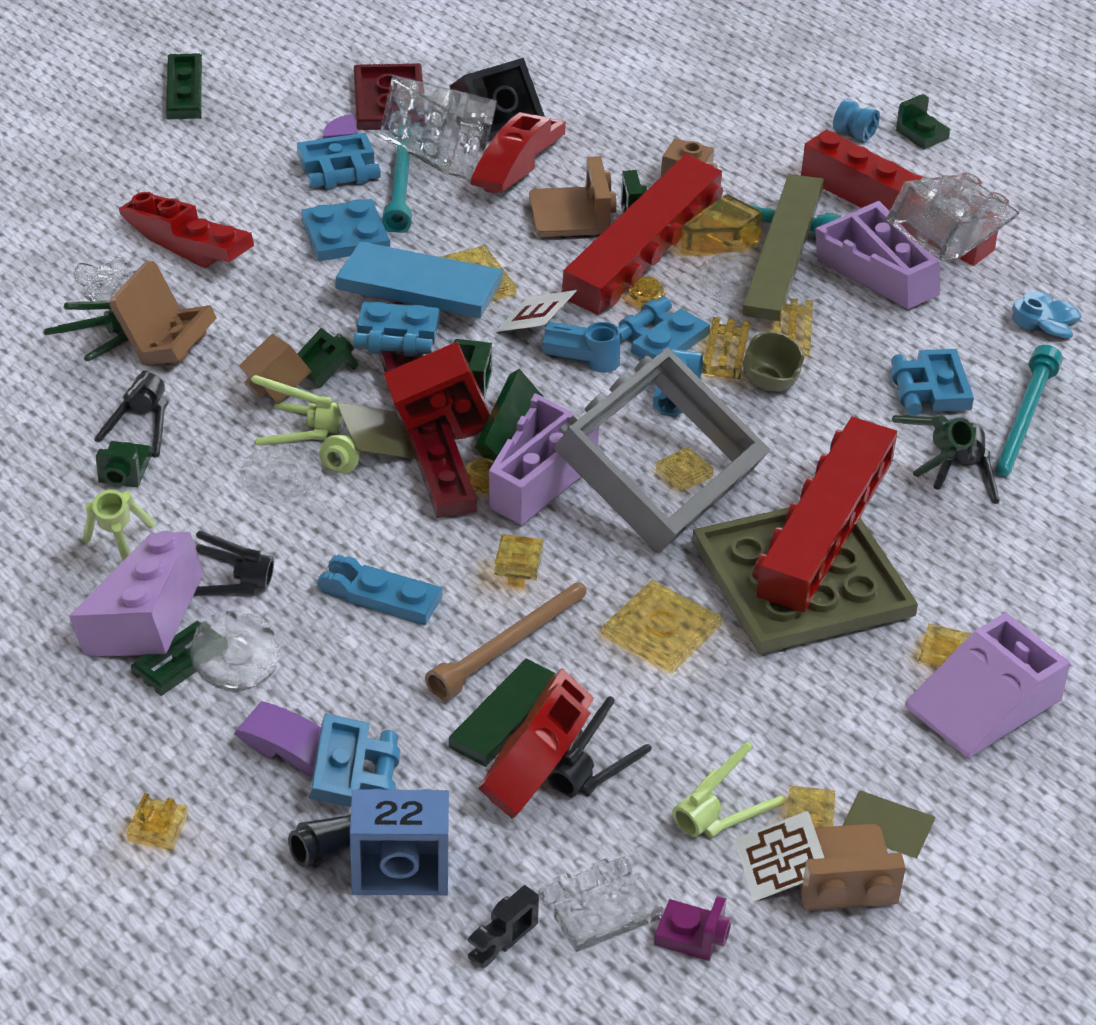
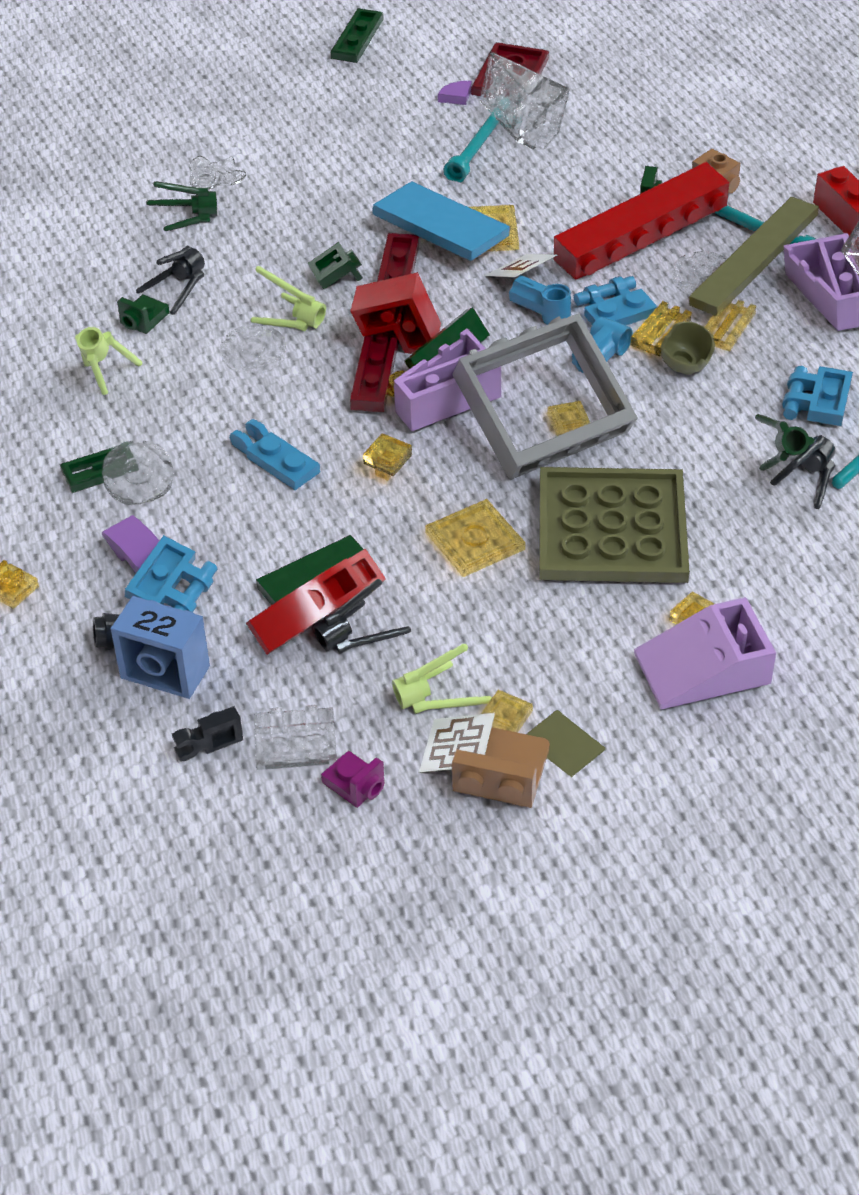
camera: 25 degrees right, 5 degrees up
lavender wedge [69,531,204,657] -> none
medium nougat bracket [110,261,217,366] -> none
red slope [119,192,255,268] -> none
black plant [193,531,274,596] -> none
medium nougat brick [239,333,312,404] -> none
dark azure plate [297,133,381,189] -> none
dark azure plate [301,199,390,261] -> none
yellowish green plate [319,435,359,474] -> none
olive sticker [336,402,415,459] -> none
dark azure plate [353,302,439,357] -> none
medium nougat piece [425,582,587,702] -> none
black slope [449,57,545,142] -> none
dark green bracket [453,339,492,399] -> none
red slope [471,112,566,193] -> none
medium nougat bracket [529,156,616,237] -> none
clear yellow plate [629,276,666,307] -> none
clear yellow slope [680,194,762,257] -> none
red brick [753,416,898,613] -> none

